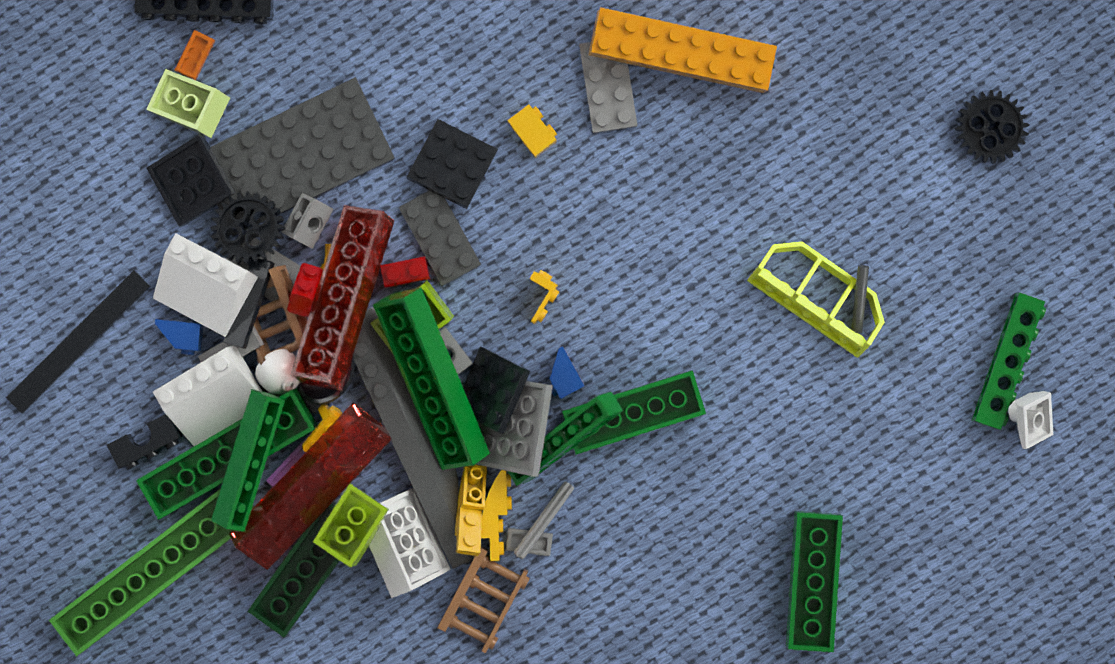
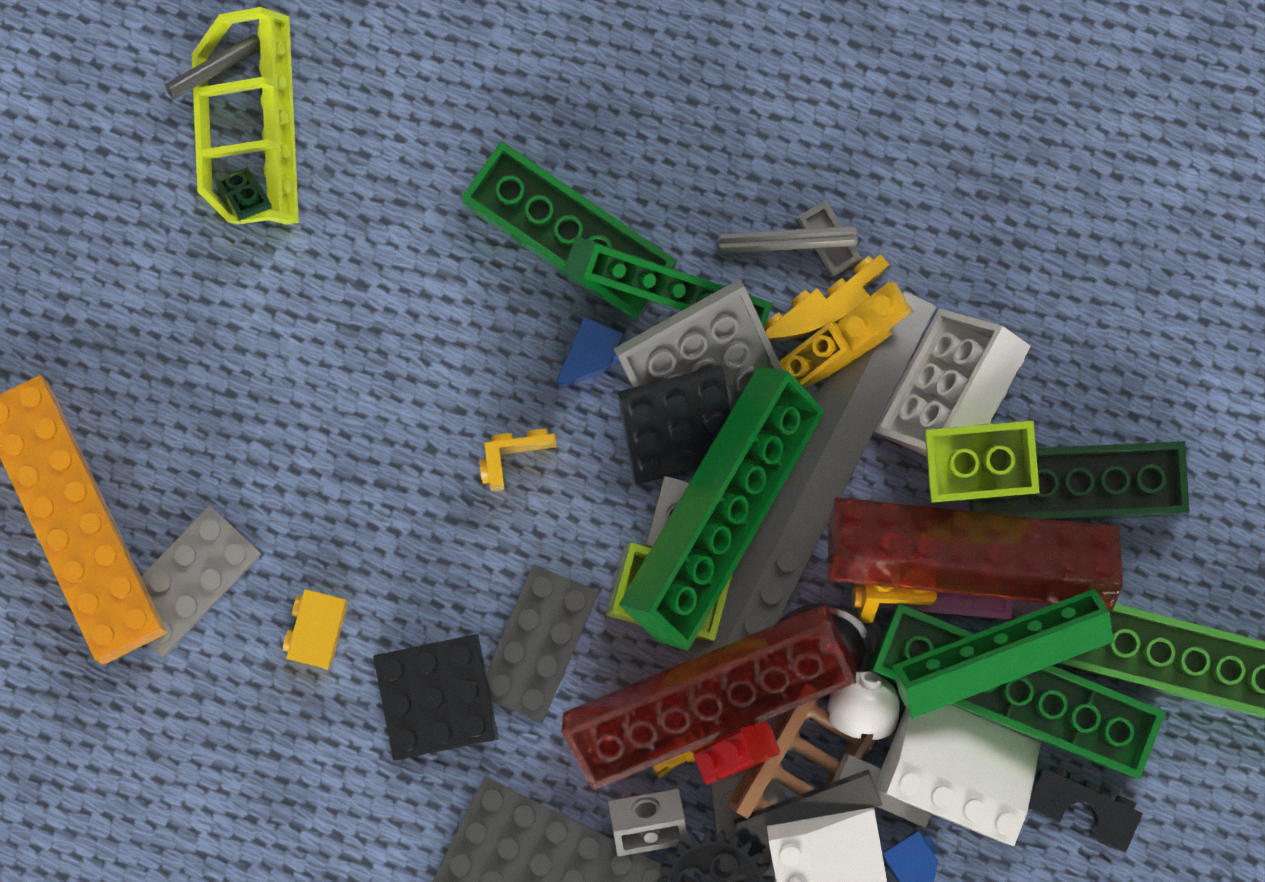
camera: 130 degrees left, 5 degrees down
red brick [380,256,430,288] -> none
medium nougat fence [437,546,530,653] -> none
none -> dark green slope [215,167,272,221]

